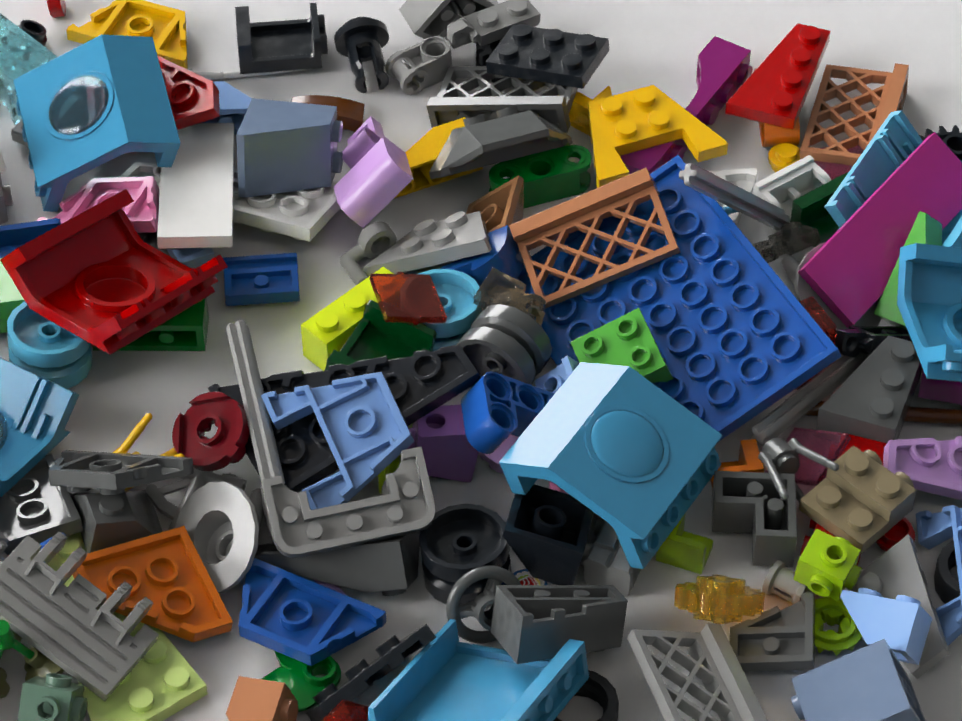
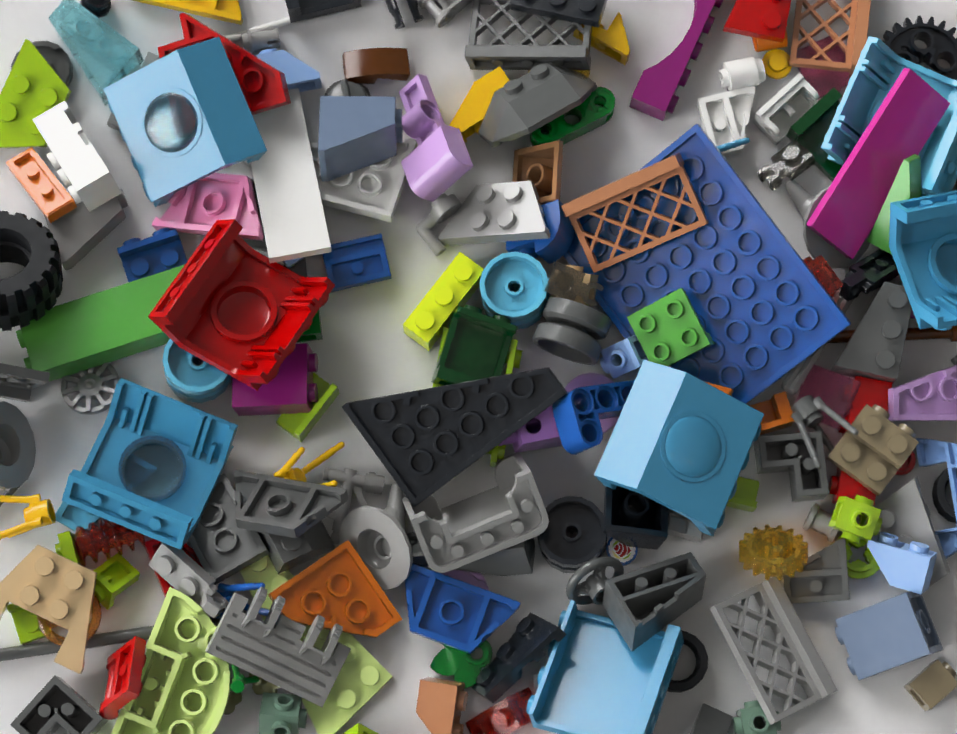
camera: 10 degrees left, 30 degrees up
dark red plate [172,392,250,471] -> none
light grey axle [226,320,285,484] -> none
medium blue wing [261,372,414,510] -> none
clear red piece [369,272,447,325] -> none
yellow wing [588,85,728,188] -> none
light grey axle [679,163,790,231] -> none
none -> magenta brick [232,343,318,416]
none -> lime panel [276,373,340,442]
none -> white brick [718,56,766,91]

